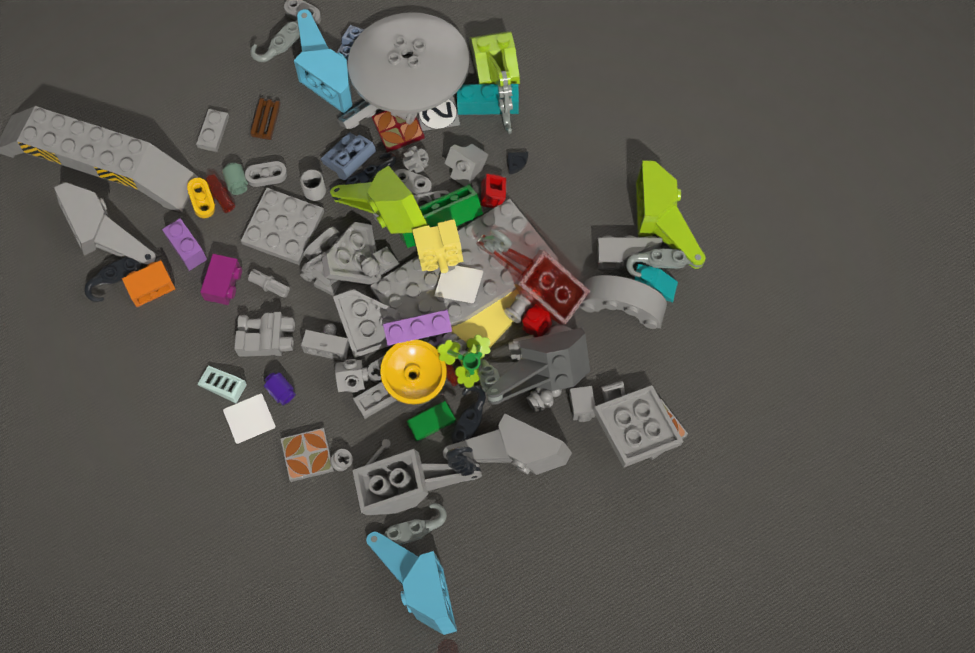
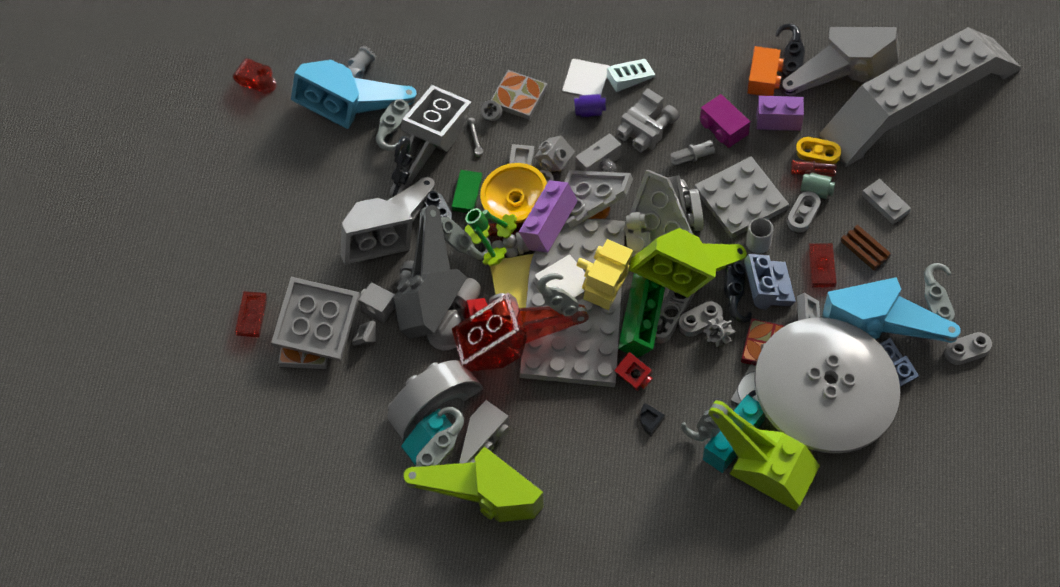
camera: 130 degrees right, 10 degrees down
light grey brick [445,144,488,186] -> none
none -> clear red plate [235,291,268,337]
none -> light grey connector [348,46,376,79]
none -> clear red plate [809,243,837,287]

